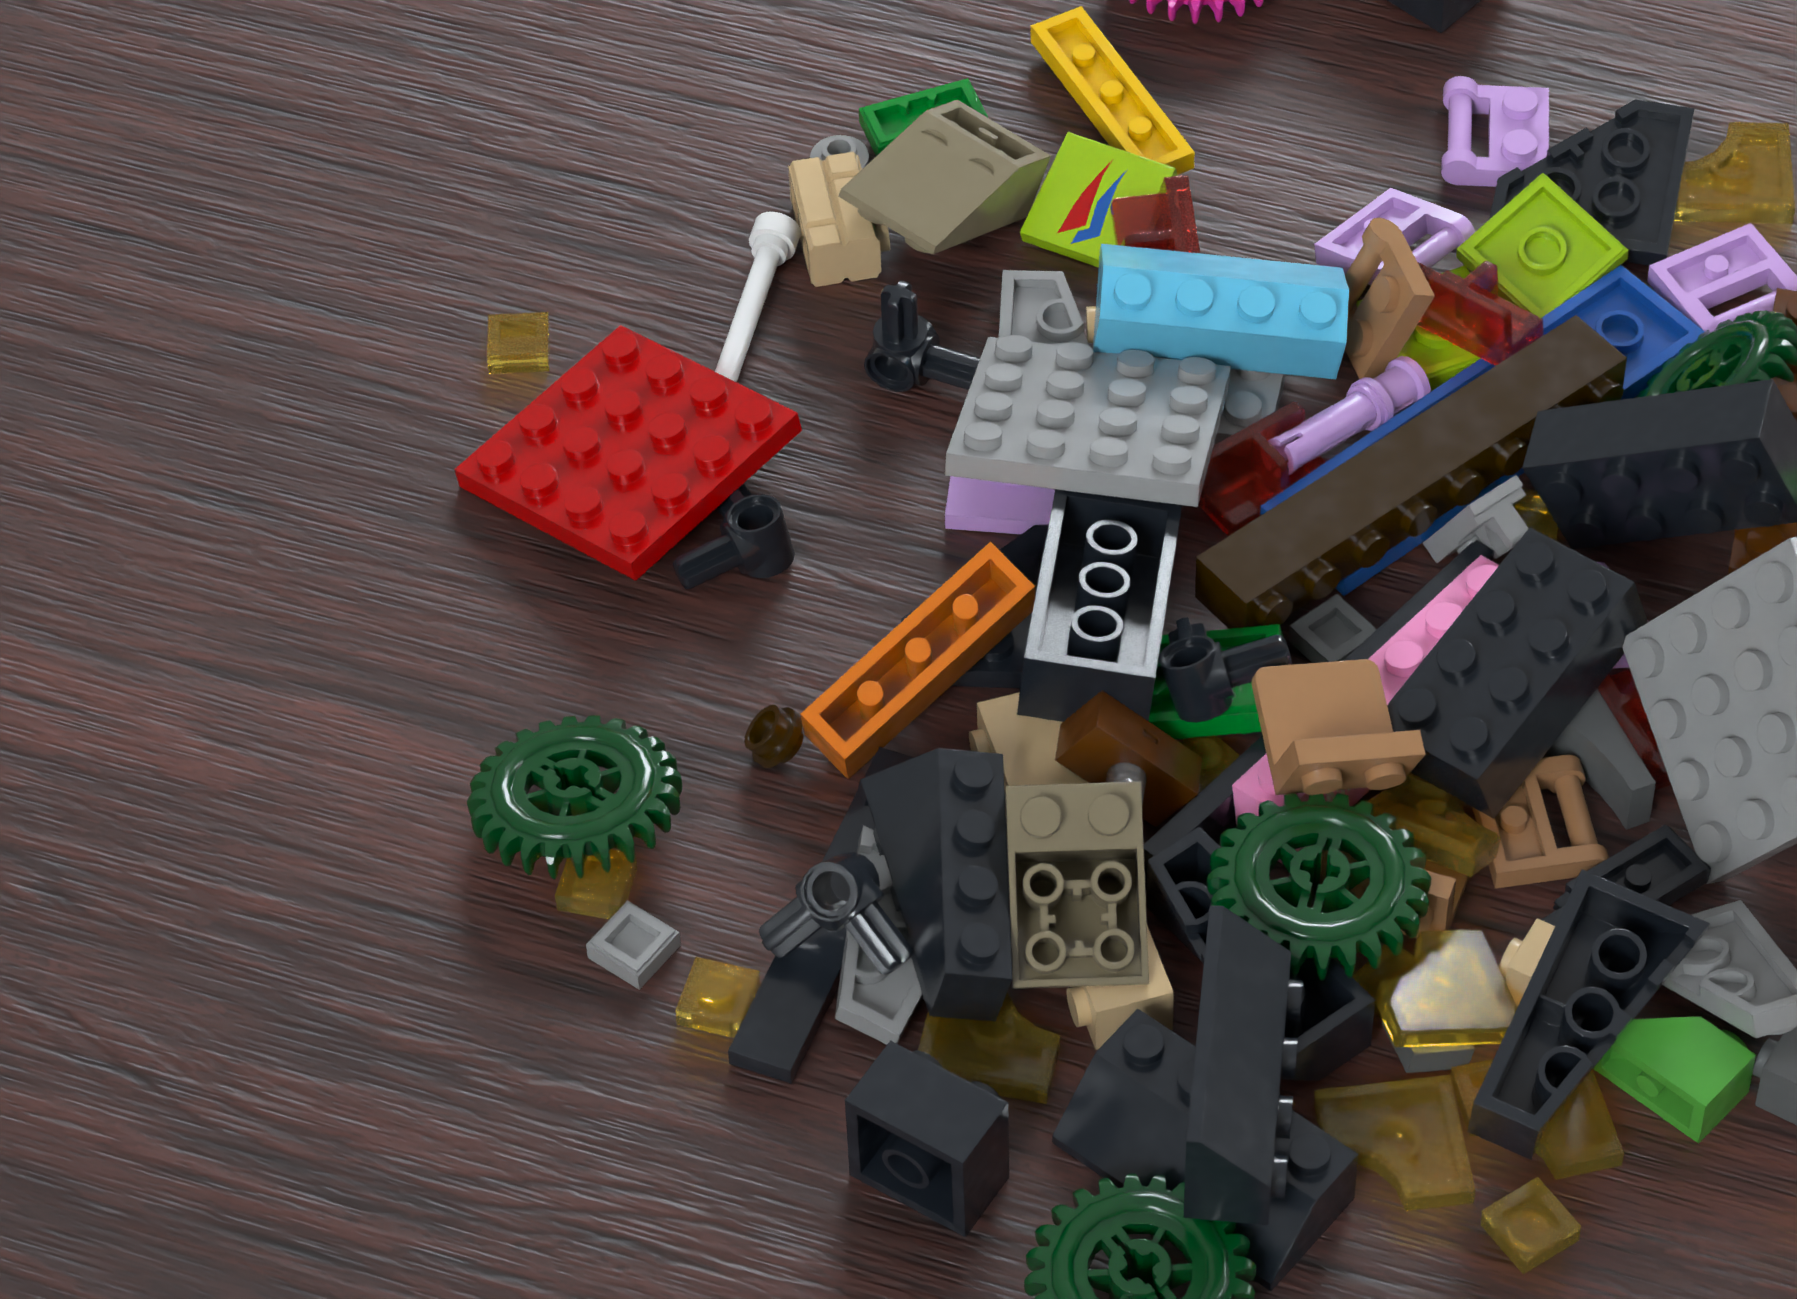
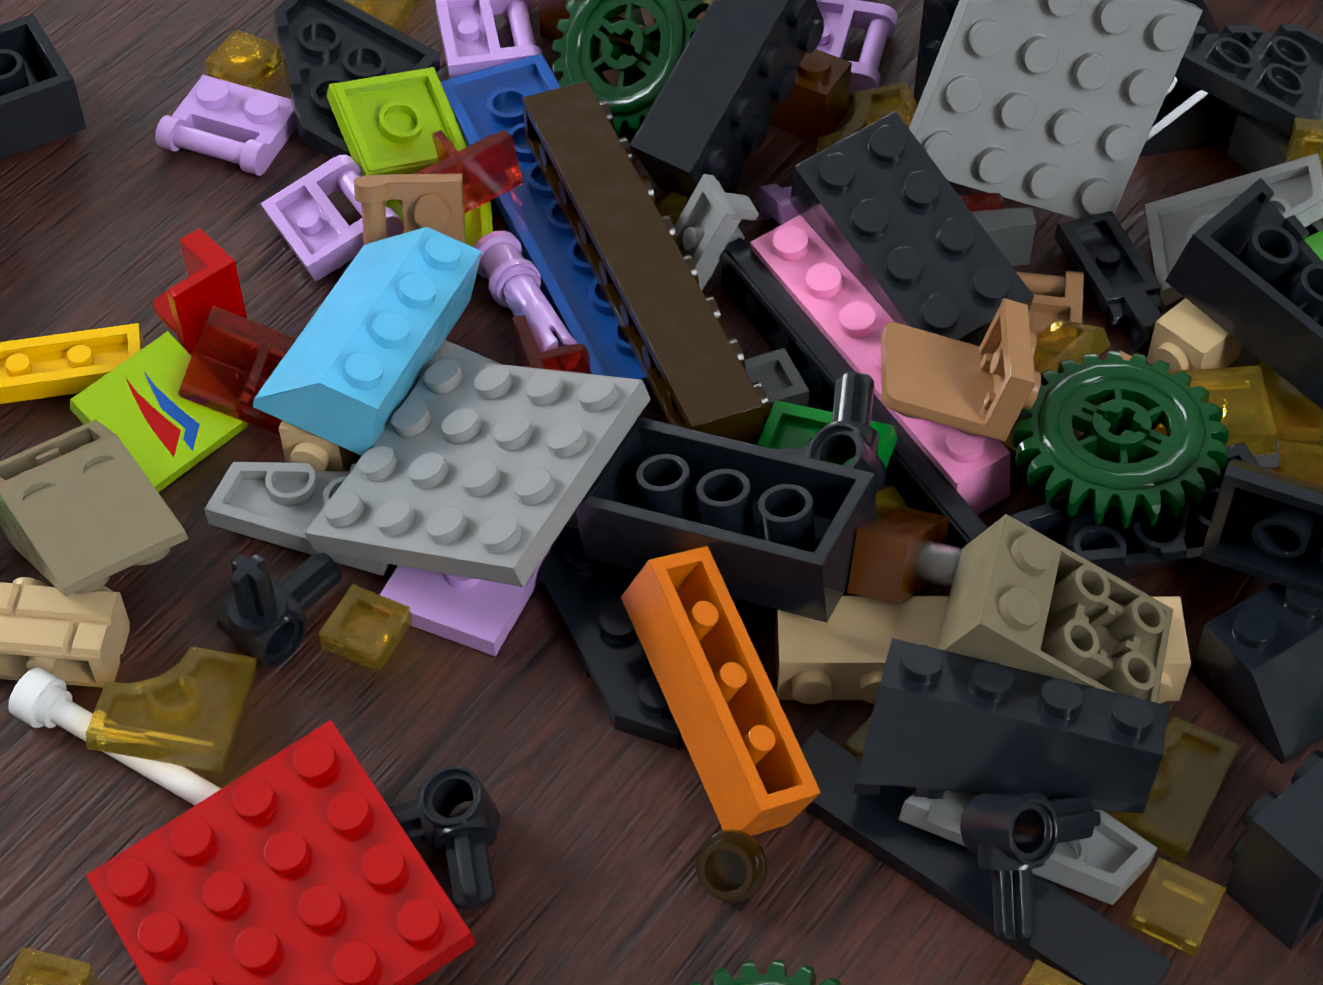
camera: 75 degrees left, 0 degrees up
none -> clear yellow tile [86,646,257,773]
none -> red panel [153,228,252,371]
none -> clear yellow plate [205,29,283,90]
none -> clear yellow plate [319,584,412,672]
none -> clear yellow tile [1128,857,1226,957]

